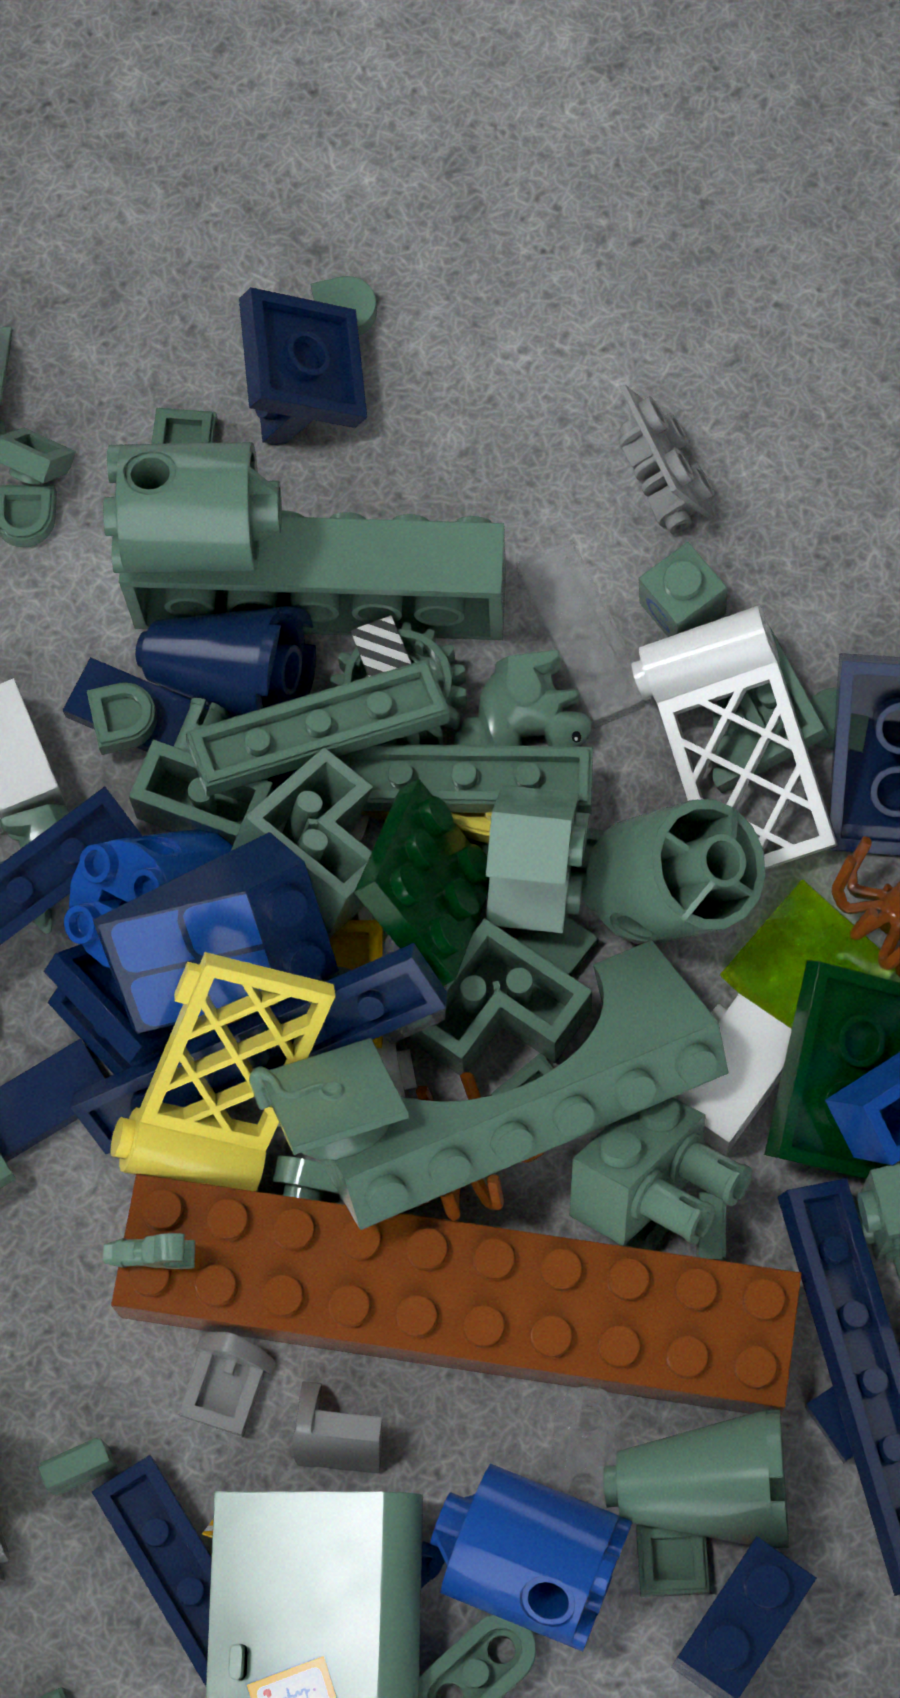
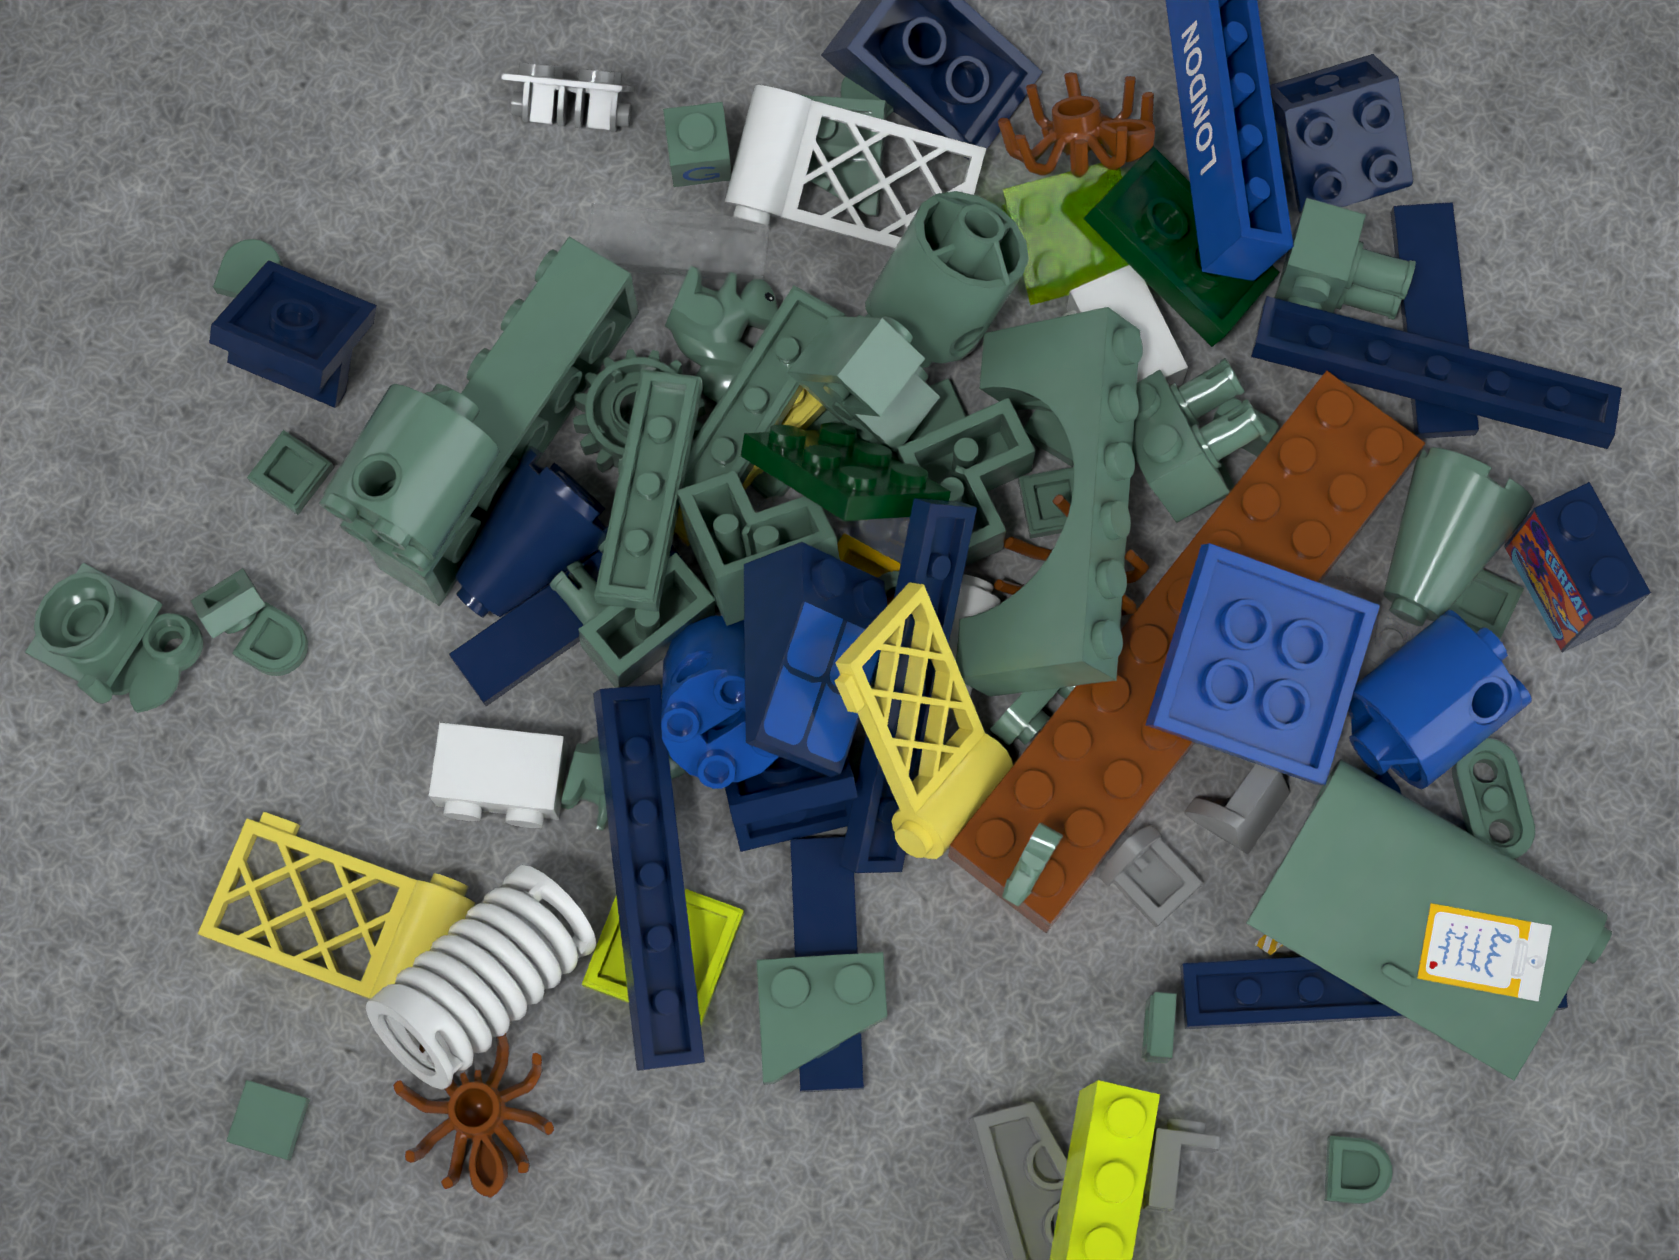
camera: 65 degrees left, 5 degrees up
sand green tile [87,683,157,755] -> none
sand green hat [249,1038,409,1160] -> none
sticker [350,616,411,677] -> none
none -> blue plate [1145,543,1380,785]

